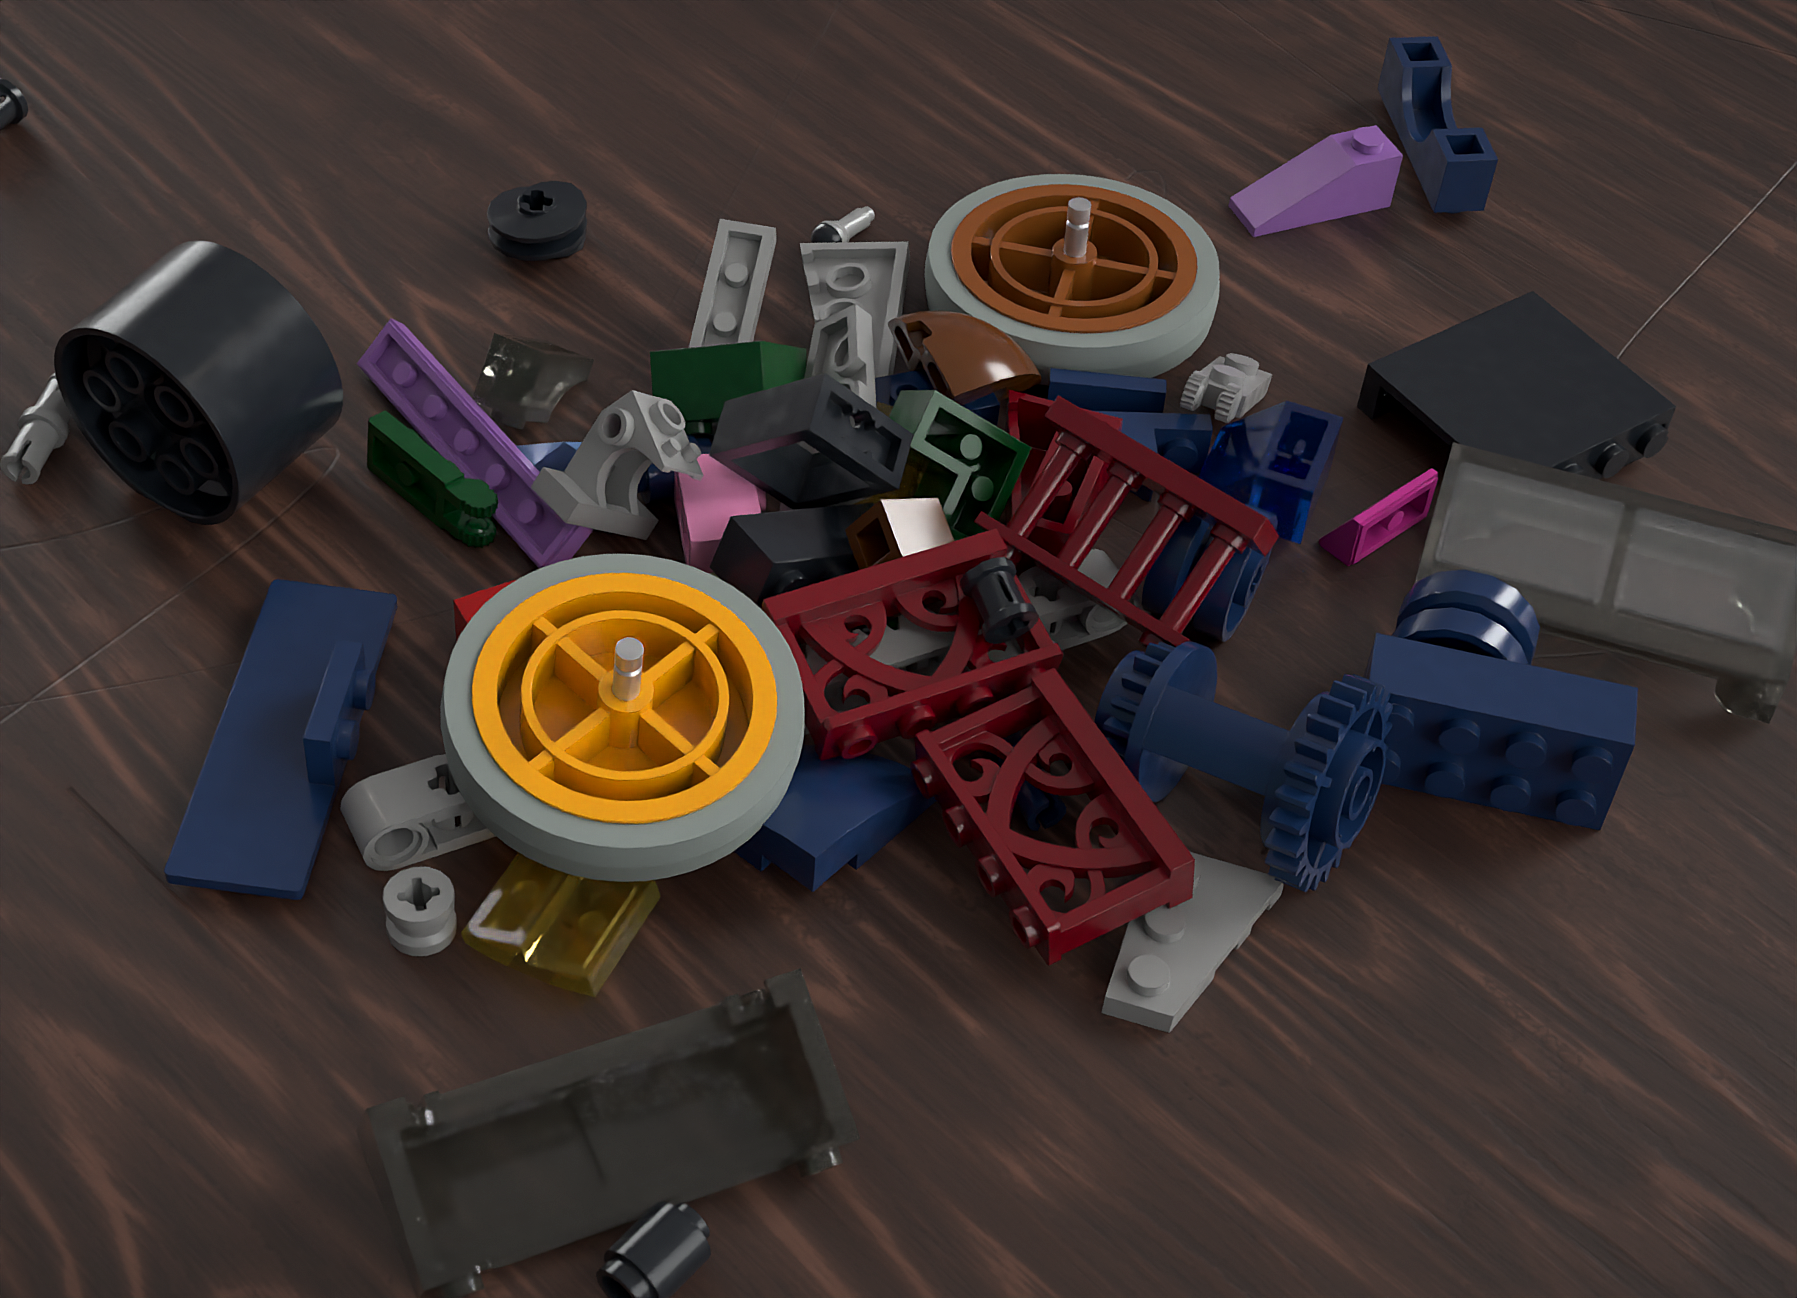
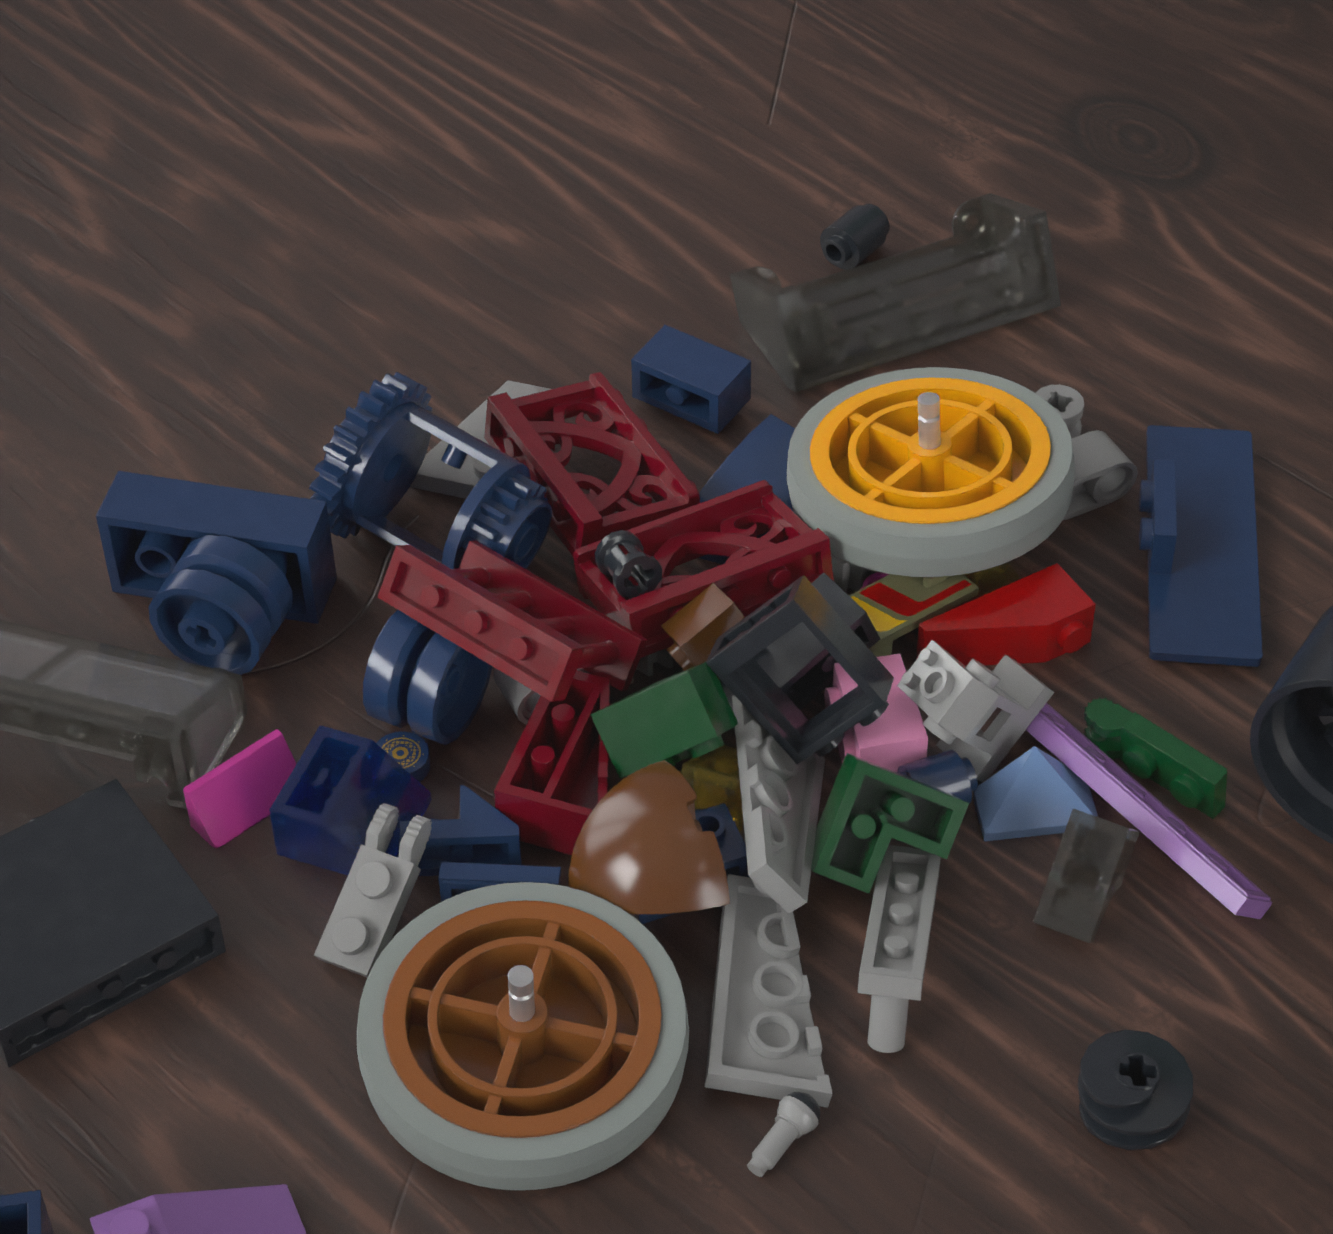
camera: 175 degrees left, 0 degrees up
none -> dark blue brick [631,325,751,434]

